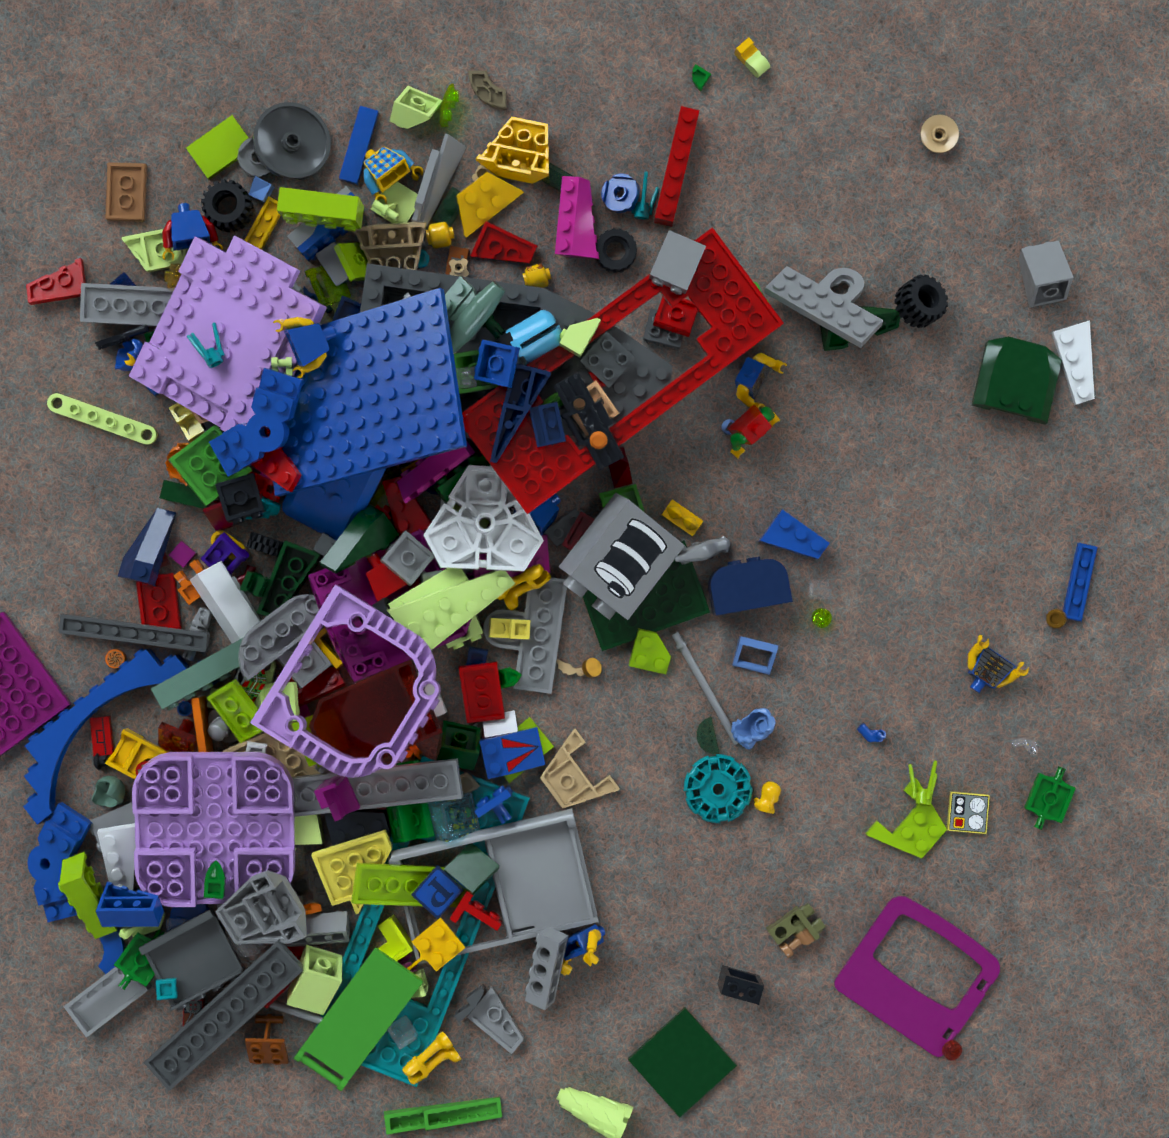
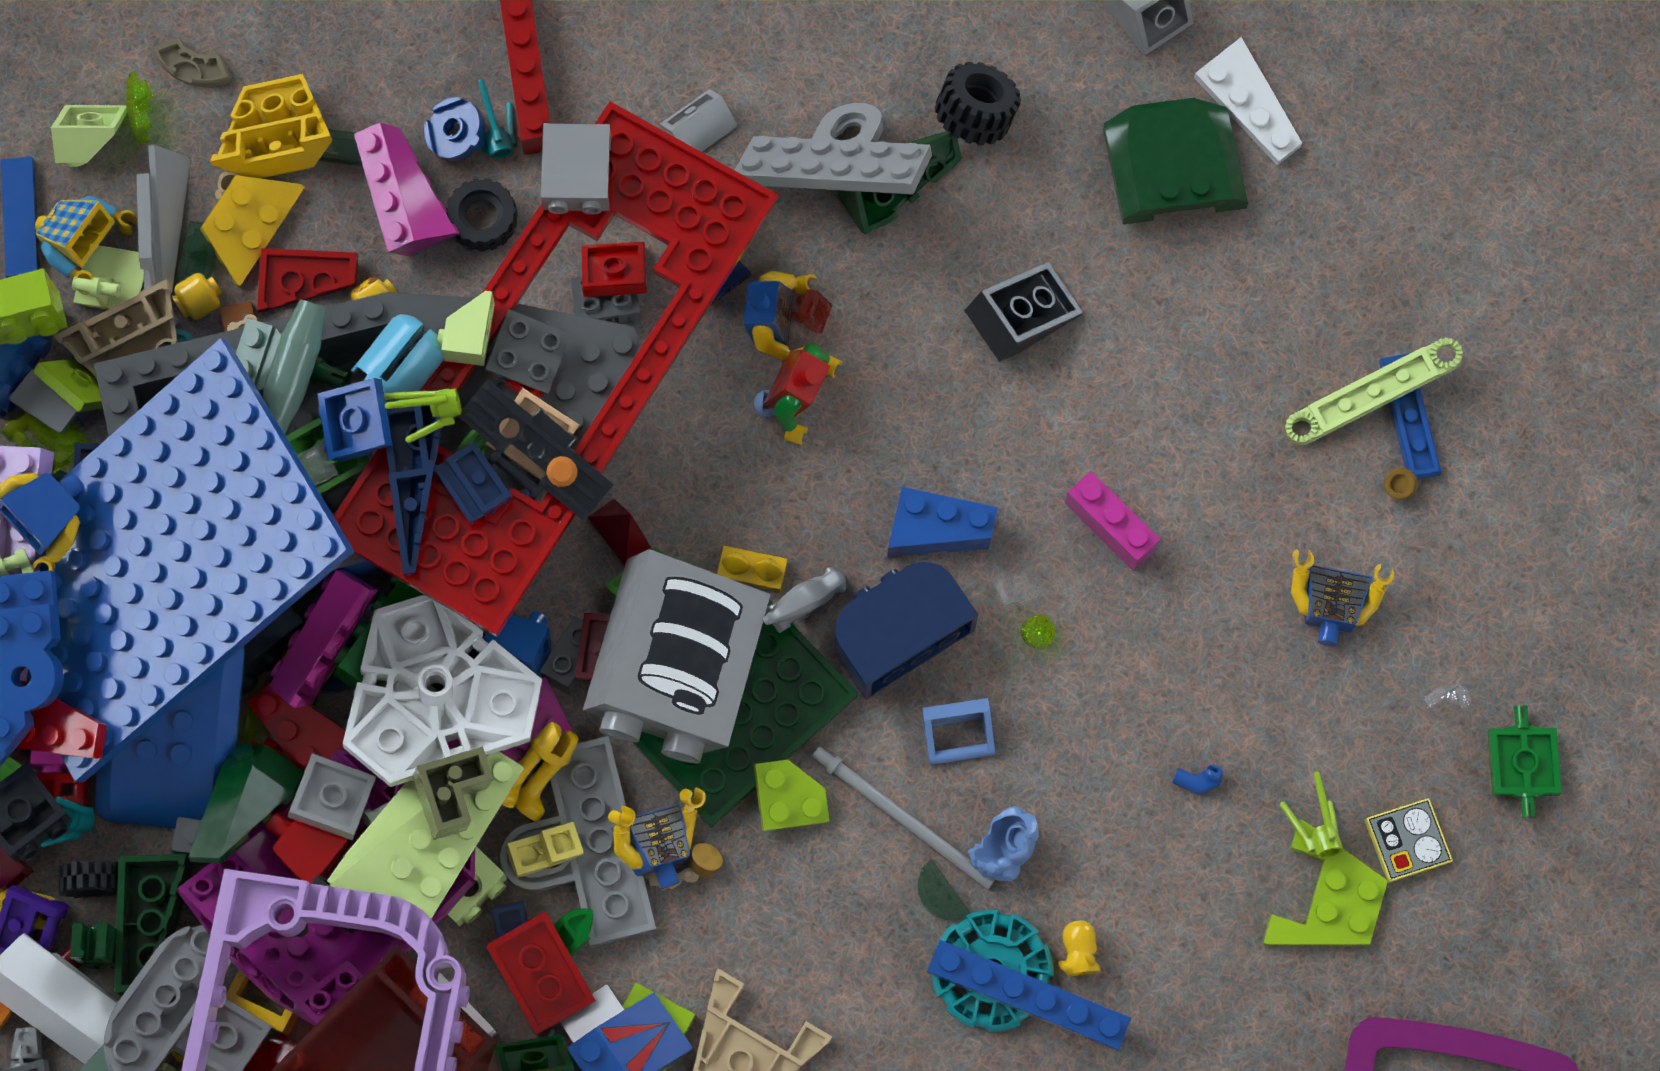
camera: 25 degrees left, 15 degrees down
none -> lime plant [384,388,462,443]
none -> olive brick [412,746,494,840]
none -> torso [608,787,706,889]
none -> light grey panel [659,89,737,152]
none -> clear red tile [790,289,833,333]
none -> blue plate [927,940,1131,1051]
none -> black slope [964,262,1083,362]
none -> dark pink brick [1065,471,1160,571]
none -> yellowish green plate [1285,337,1463,445]

